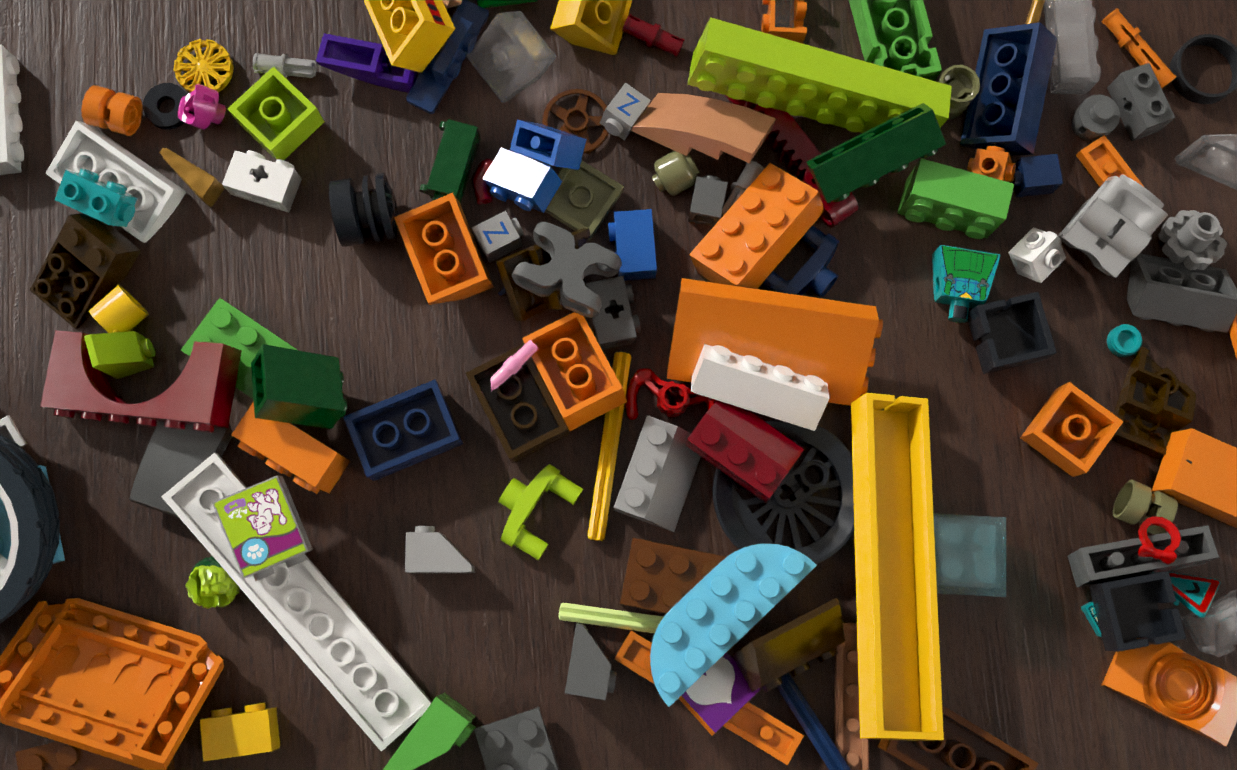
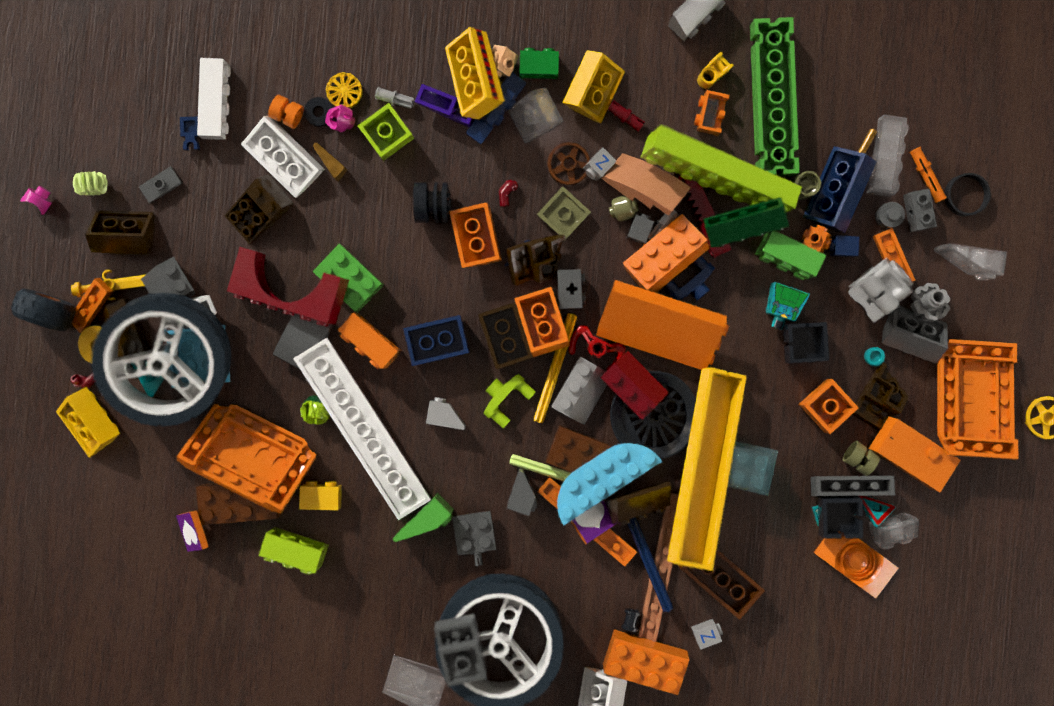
camera: 10 degrees right, 10 degrees up
teal brick [55,168,138,227] -> none
lime slope [84,331,155,379] -> none
yellow piece [89,285,149,333] -> none
brick [212,475,313,582] -> none
white brick [222,150,302,213] -> none
dark green brick [251,344,347,429] -> none
dark green brick [419,119,481,204] -> none
light grey brick [472,211,524,263] -> none
brick [483,147,562,213] -> none
bright pink piece [490,340,539,391] -> none
blue brick [510,119,587,170] -> none
dark grey piece [512,222,622,318] -> none
blue brick [608,209,657,281] -> none
white brick [691,344,830,431] -> none
white brick [1008,227,1066,283] -> none
red piece [1138,516,1181,565] -> none

